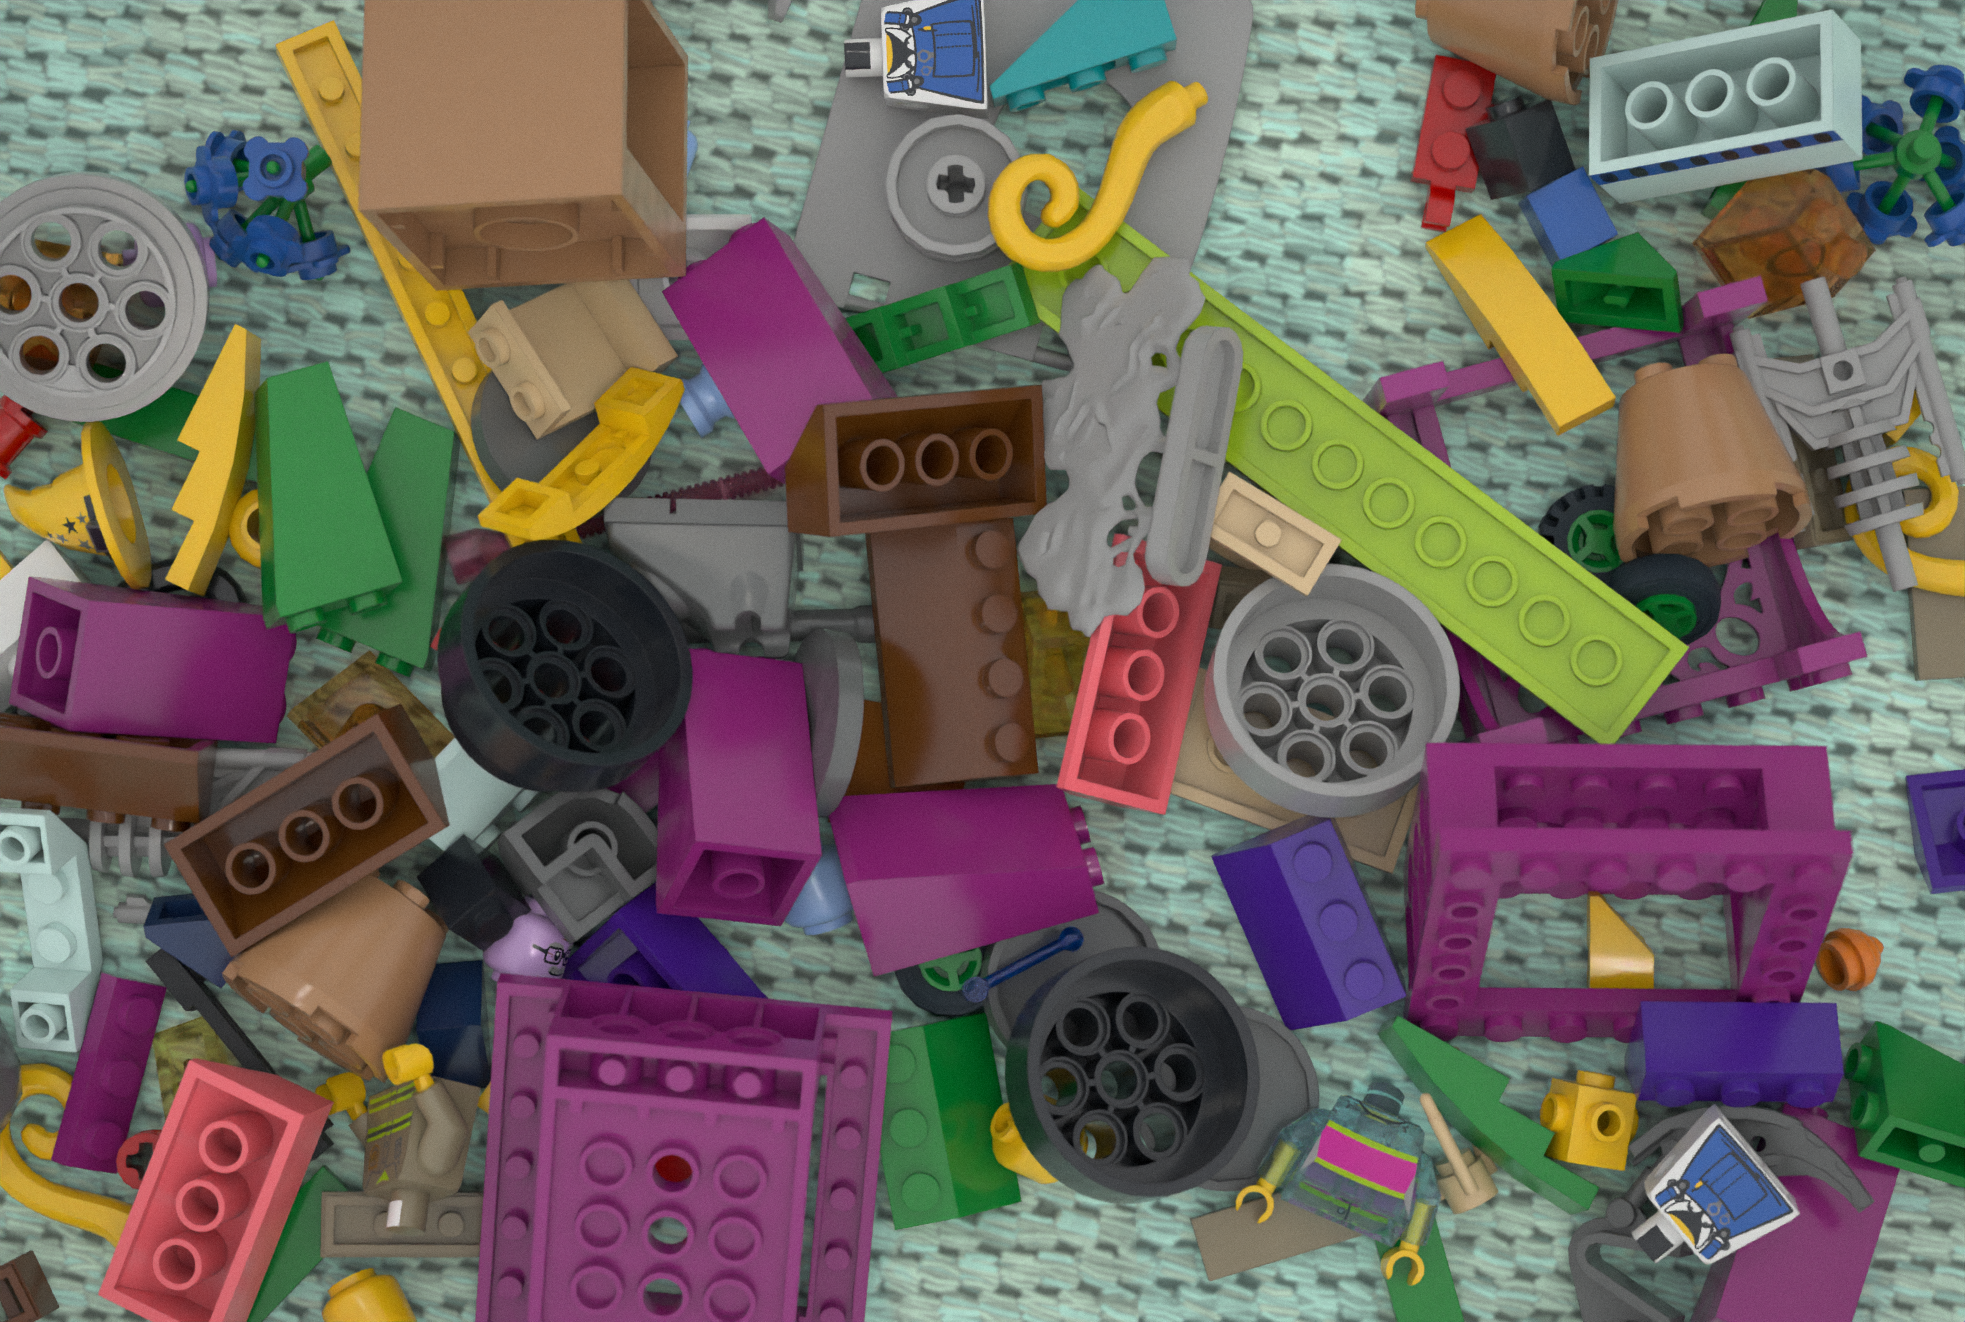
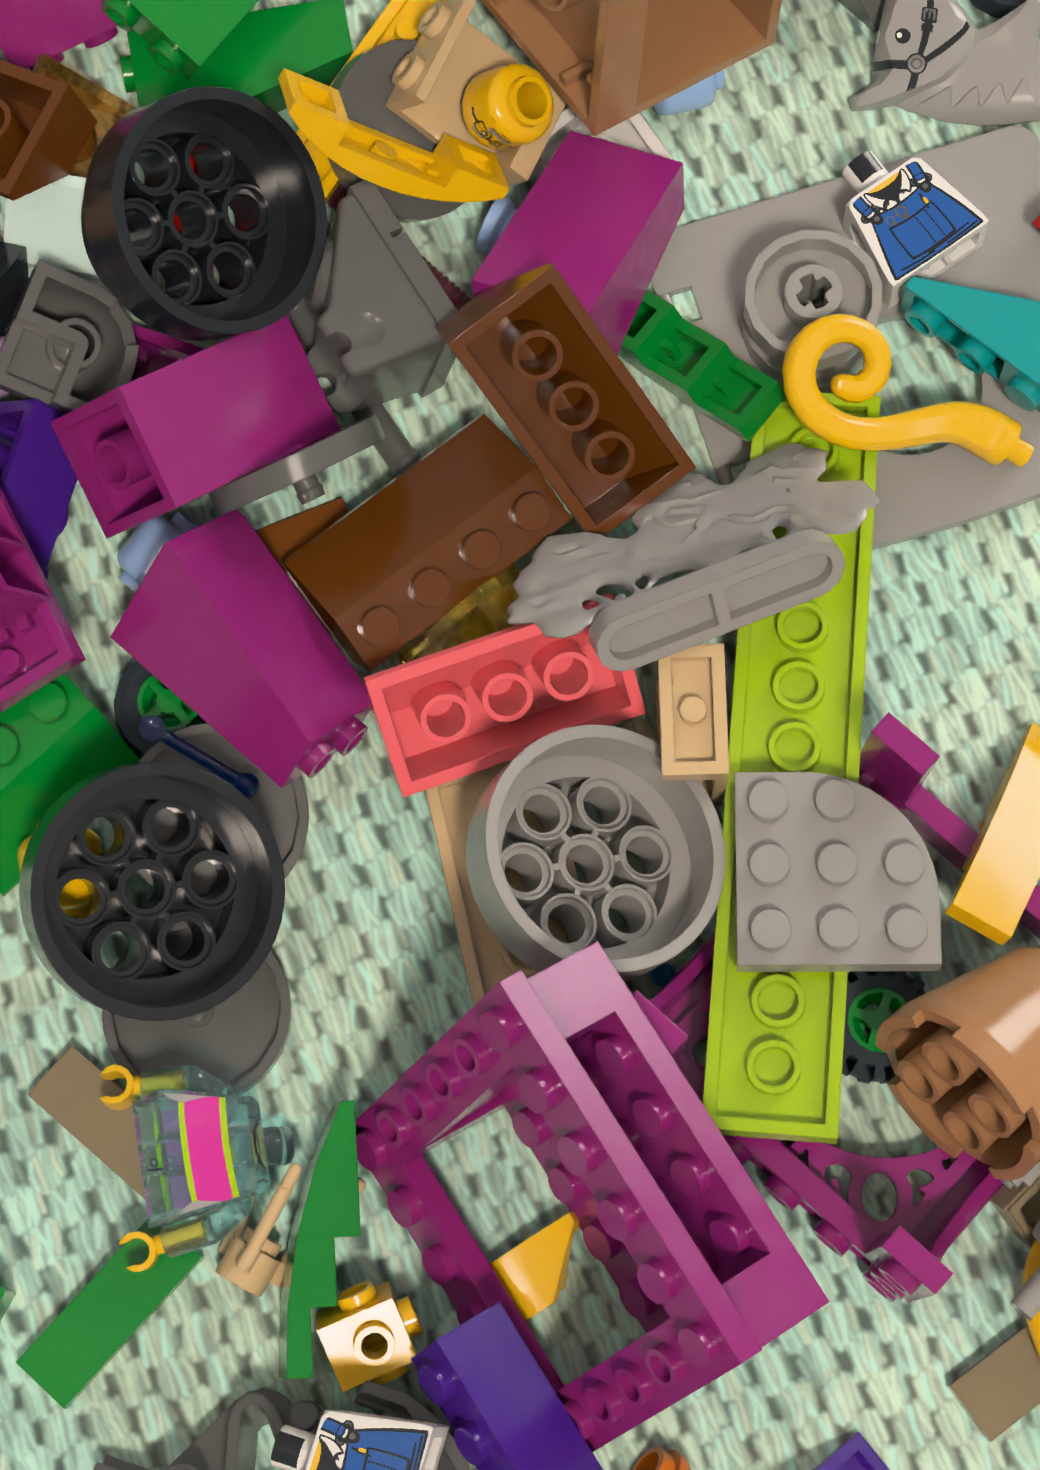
camera: 60 degrees right, 10 degrees down
dark purple slope [1211,815,1407,1031] -> none
black wheel [1606,554,1721,645] -> none
none -> yellow head [462,63,554,150]
none -> light grey plate [734,772,942,972]

